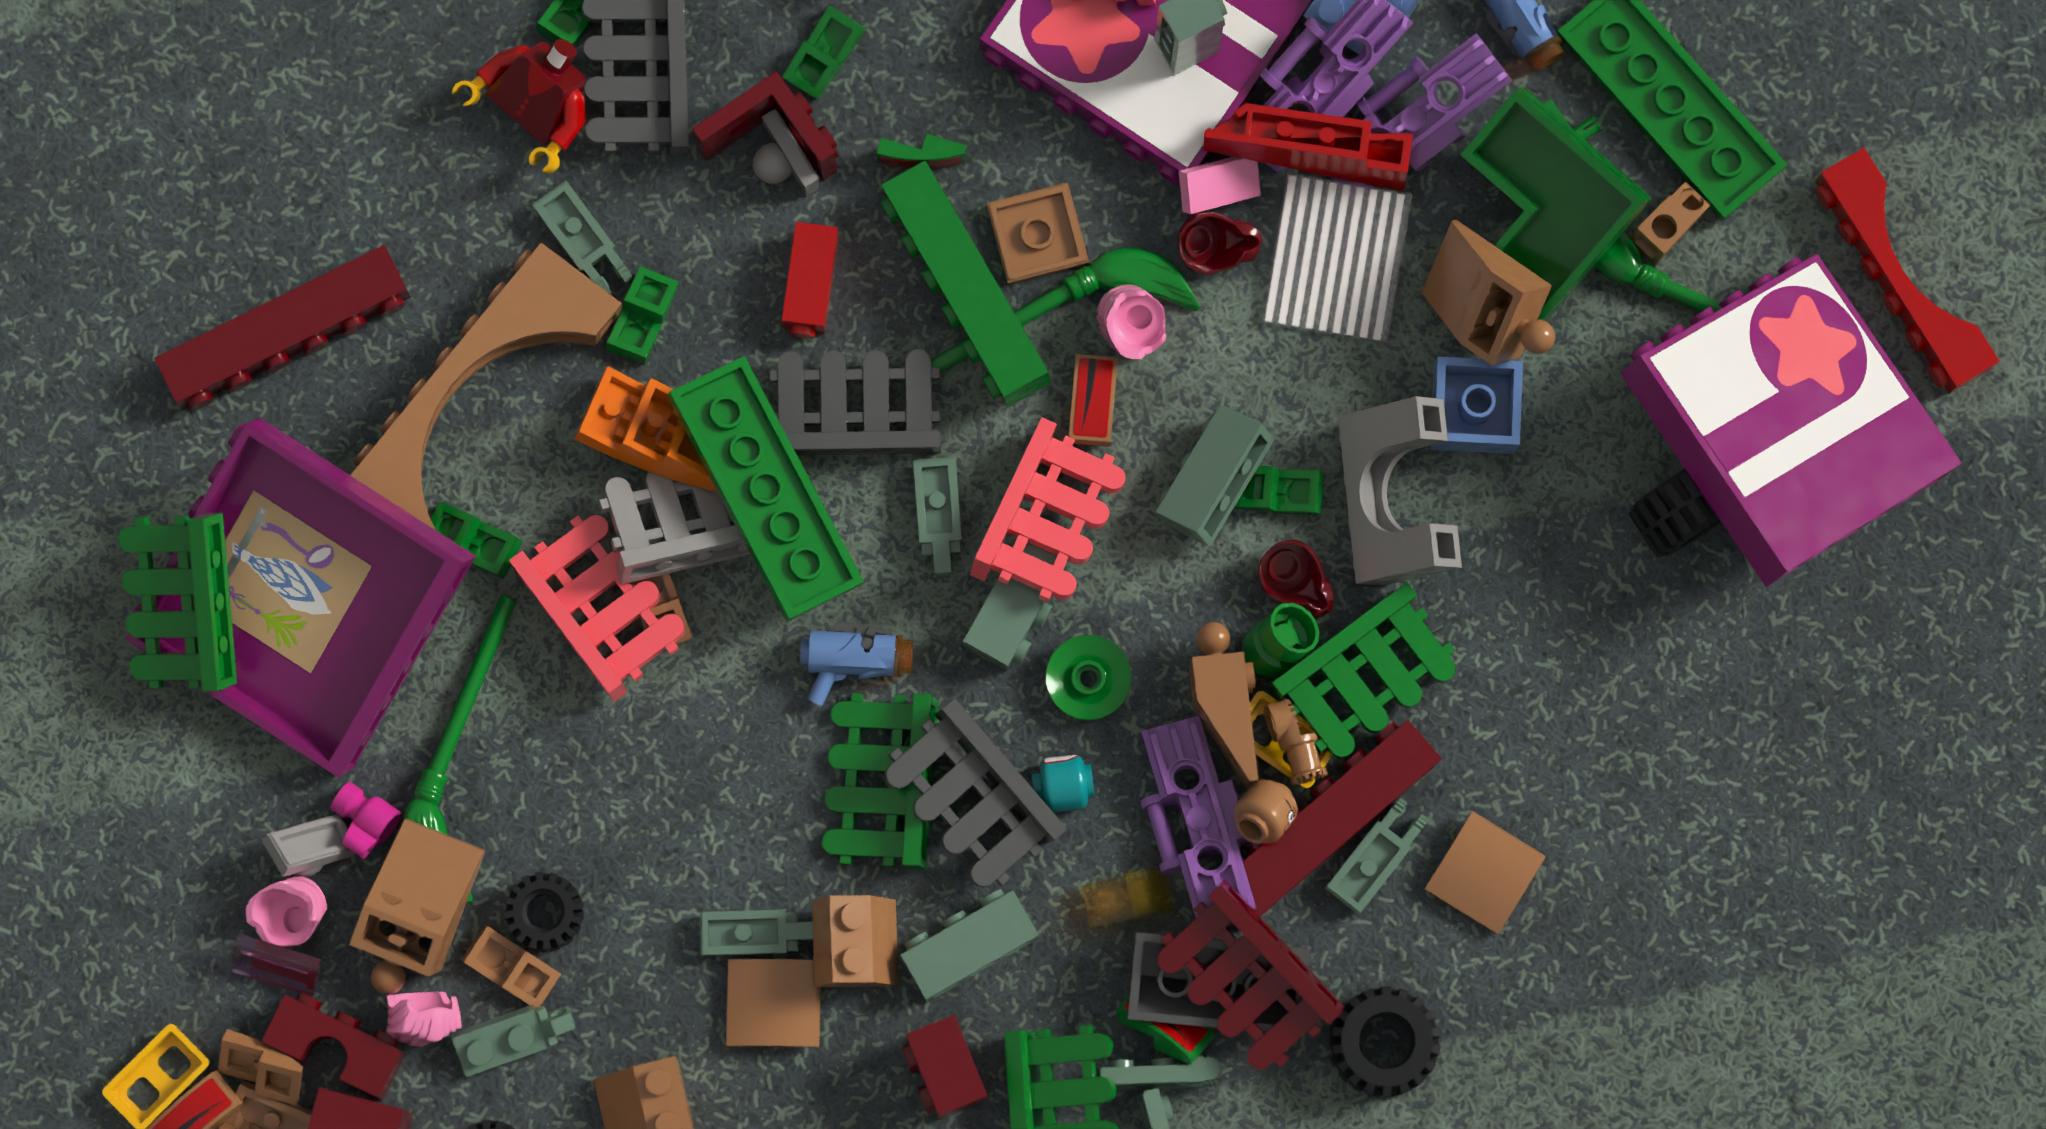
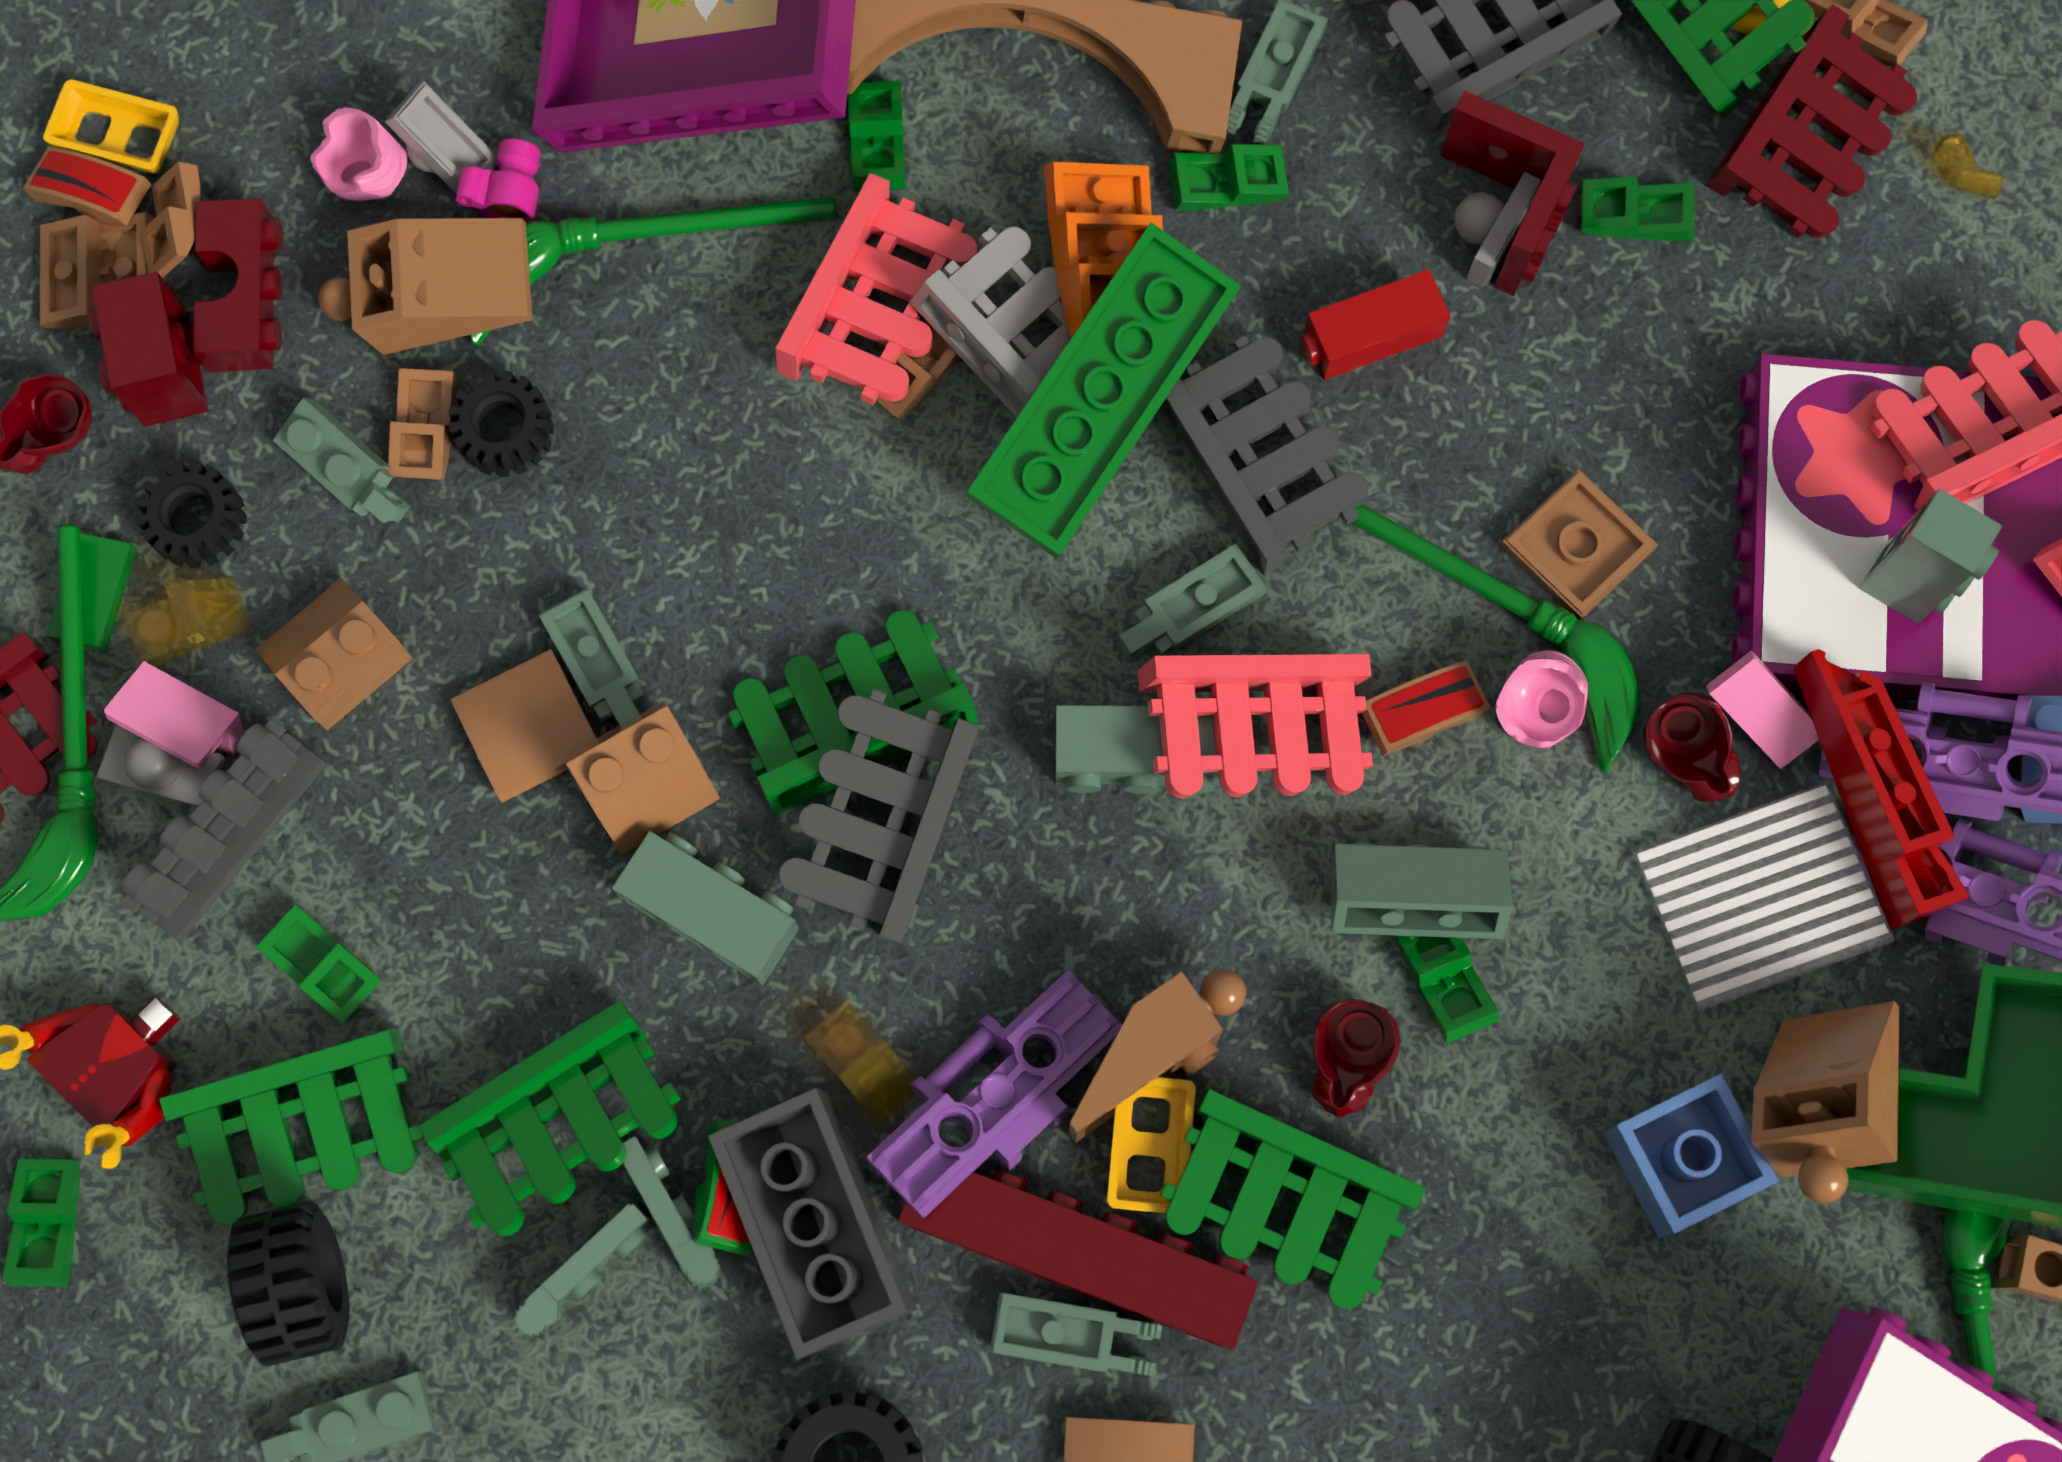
camera: 65 degrees right, 5 degrees down
tile [231,933,322,997] -> none
bright pink hair [386,991,462,1047] -> none
medium blue piece [800,621,913,706] -> none
green slope [876,134,967,169] -> none
green brick [880,160,1051,408] -> none
dark red brick [901,1014,988,1120] -> none
teal head [1031,755,1095,813] -> none
green dish [1046,635,1131,720] -> none
dark red fence [1158,879,1344,1069] -> none
medium nougat head [1233,780,1298,844] -> none
green wheel [1242,603,1319,678] -> none
medium nougat connector [1264,699,1328,786] -> none
light grey arch [1338,396,1462,586] -> none

